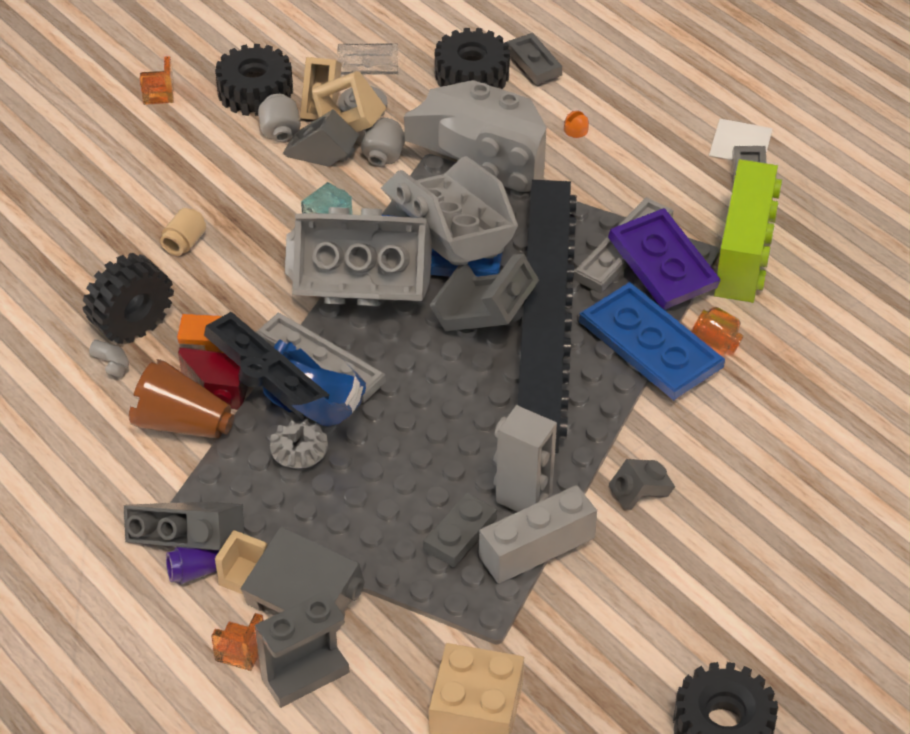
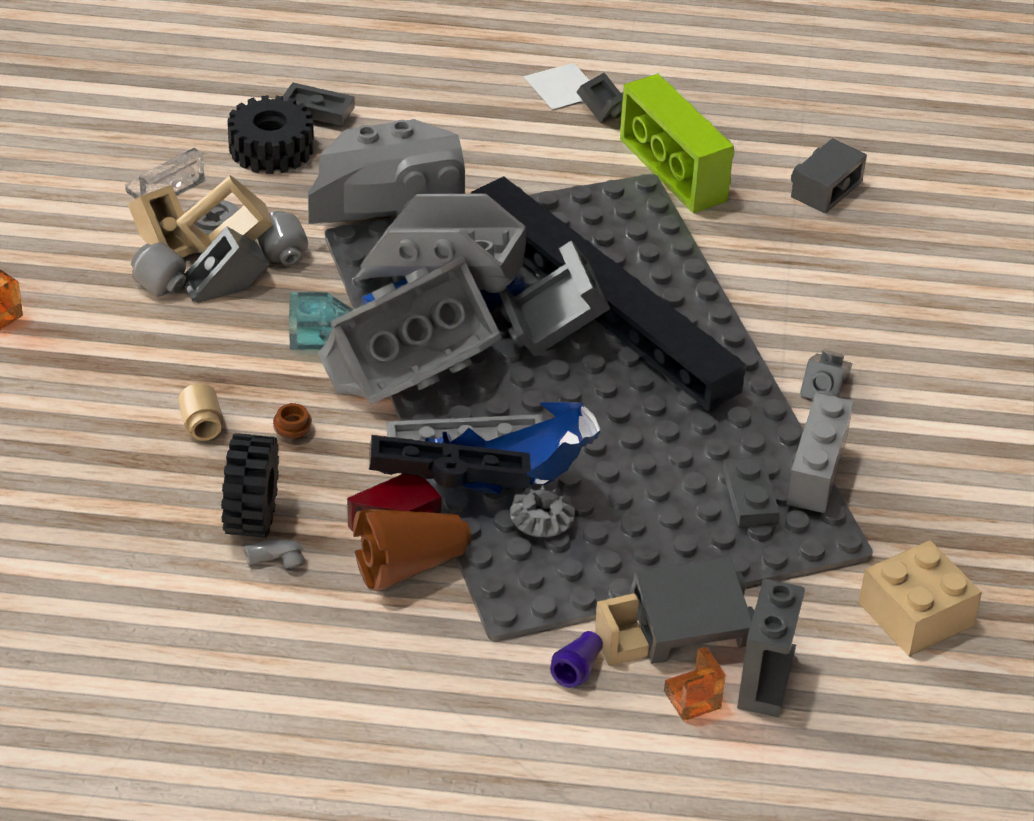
camera: 45 degrees left, 5 degrees down
dark grey slope [124,502,244,550] -> none
orange panel [177,314,224,353] -> none
black tyre [215,44,293,116] -> none
light grey brick [493,405,557,512] -> none
light grey tile [573,197,674,293] -> none
blue tile [579,282,725,401] -> none
dark purple plate [608,208,721,310] -> none
clear orange head [691,307,744,356] -> none
none -> dark orange plate [273,403,312,439]
none -> dark grey brick [791,138,867,214]

